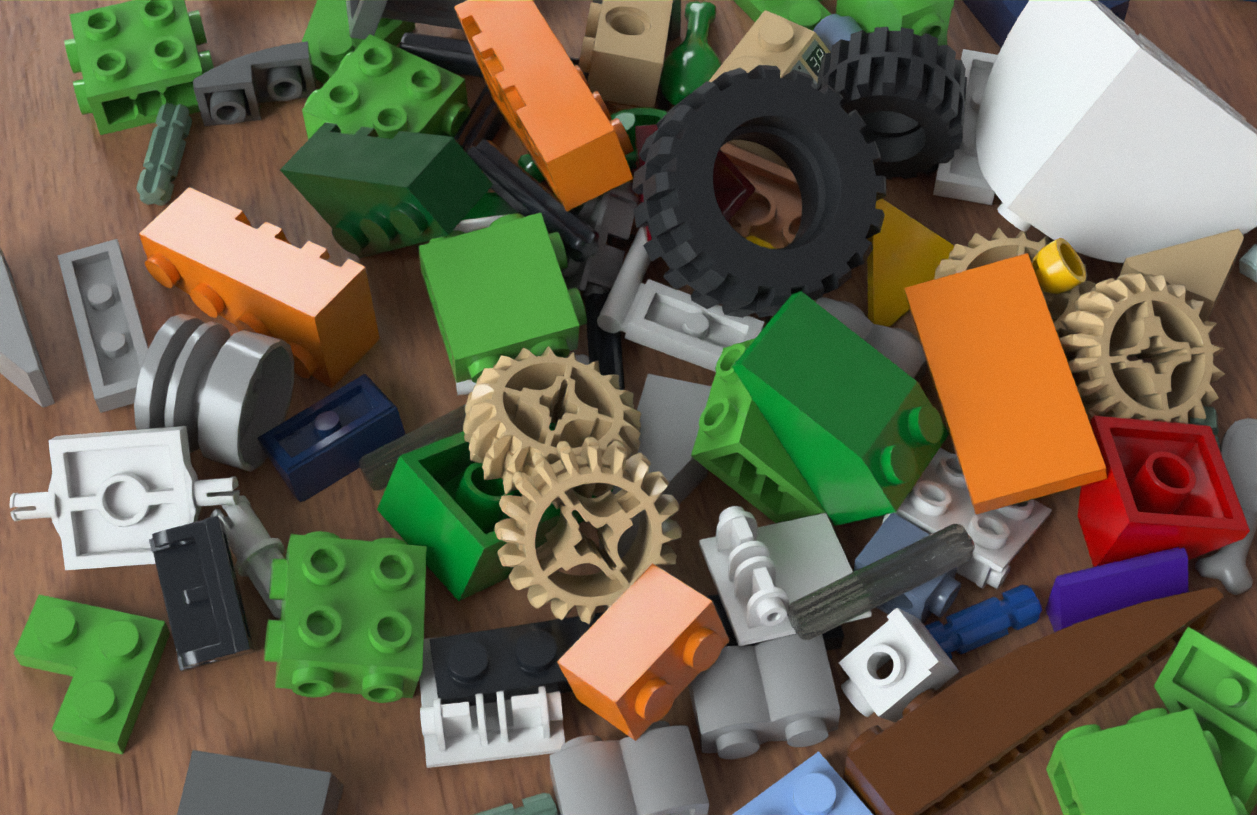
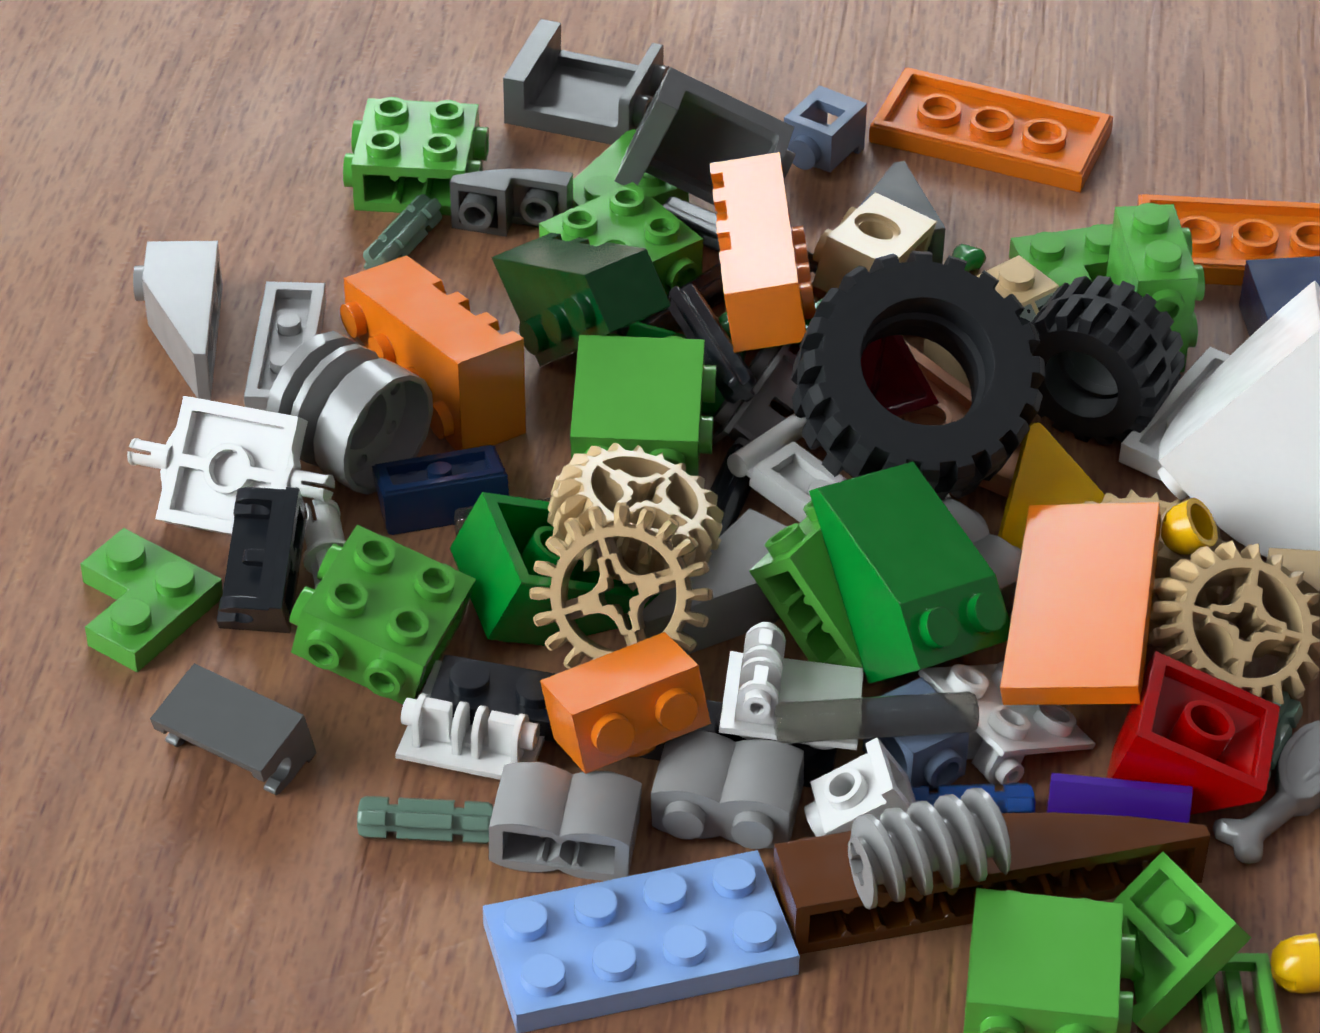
camera: 20 degrees right, 15 degrees down
none -> light grey piece [848,788,1011,909]

